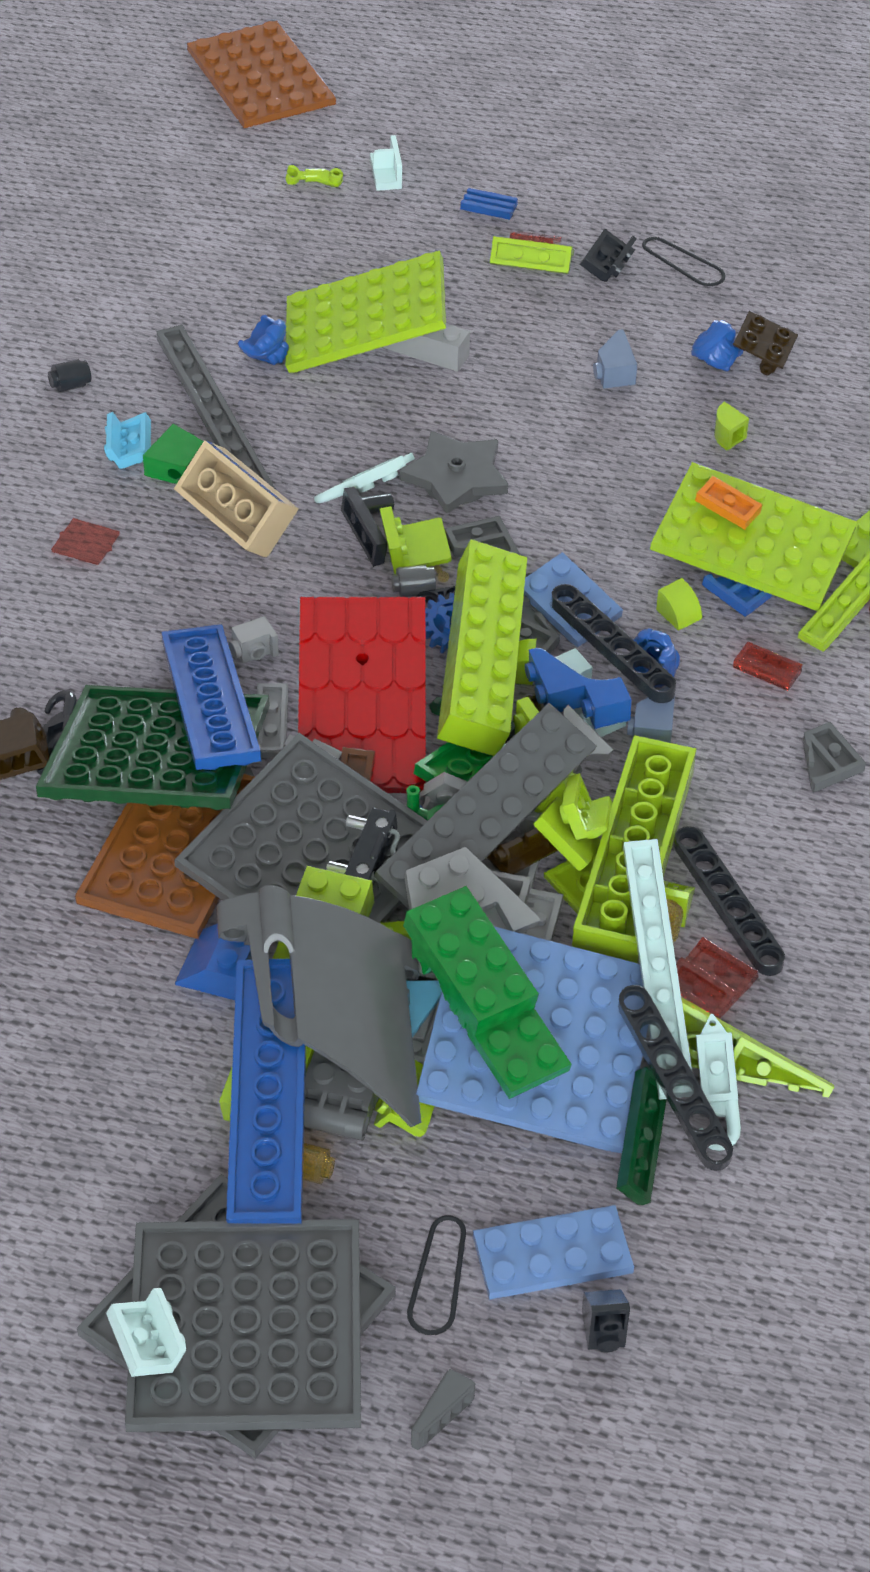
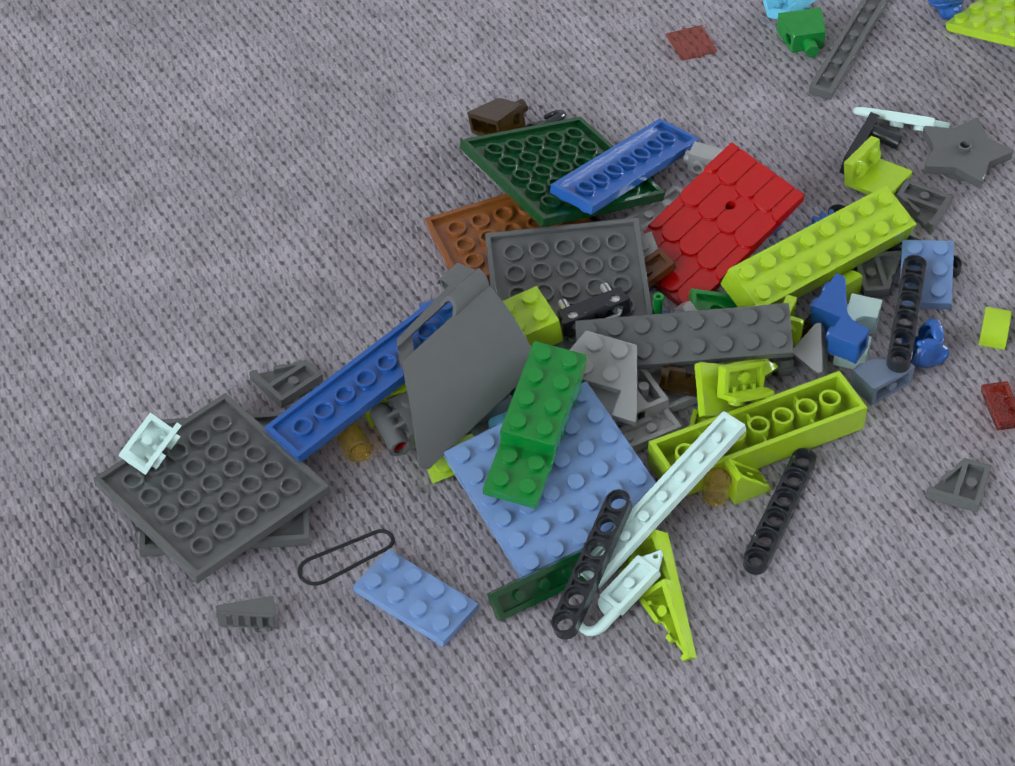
camera: 50 degrees right, 0 degrees up
tan brick [174,440,298,557] -> none
dark grey brick [391,565,436,597] -> none
black slope [582,1289,630,1353] -> none
clear red slope [676,937,759,1019] -> none
none -> dark grey wing [249,360,323,408]

